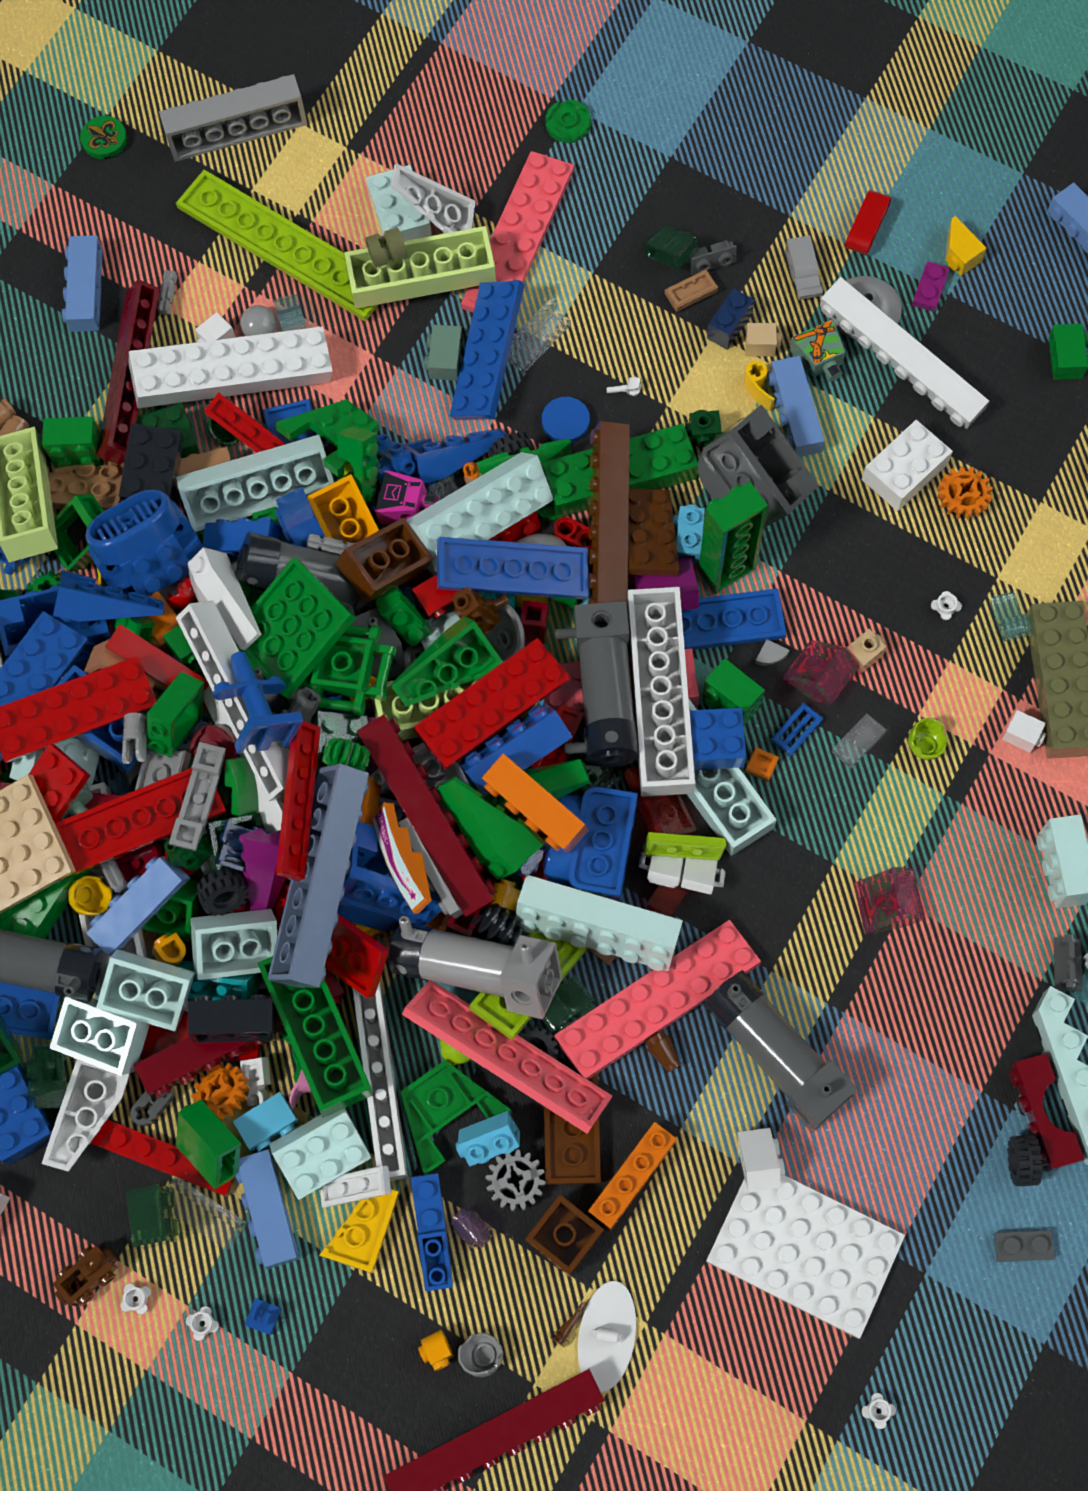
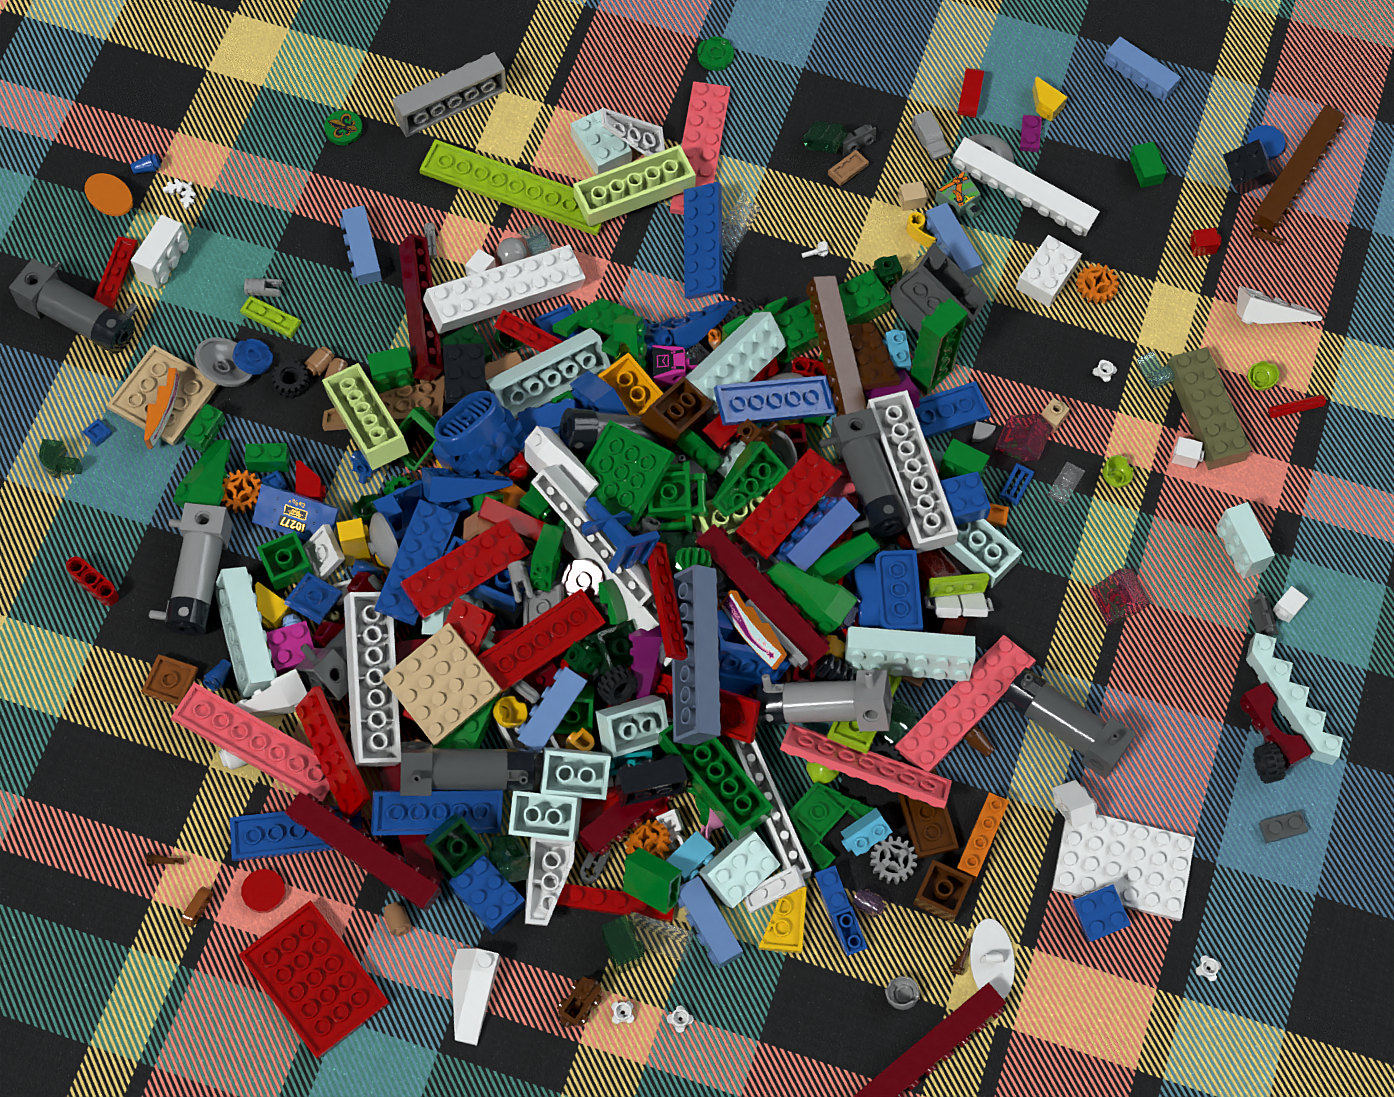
camera: 20 degrees left, 5 degrees down
light grey slope [169,742,226,851] -> none
dark blue piece [217,819,271,871] -> none
blue tile [245,1298,282,1335] -> none
light grey axle [307,534,354,556] -> none
olive wheel [365,227,408,268] -> none
light orange plate [418,1329,455,1371] -> none
sand green brick [424,325,463,381] -> none
orange wedge [482,754,589,854] -> none
blue tile [542,397,590,443] -> none
dark blue brick [707,288,754,350] -> none
none -> blue brick [1070,884,1131,942]

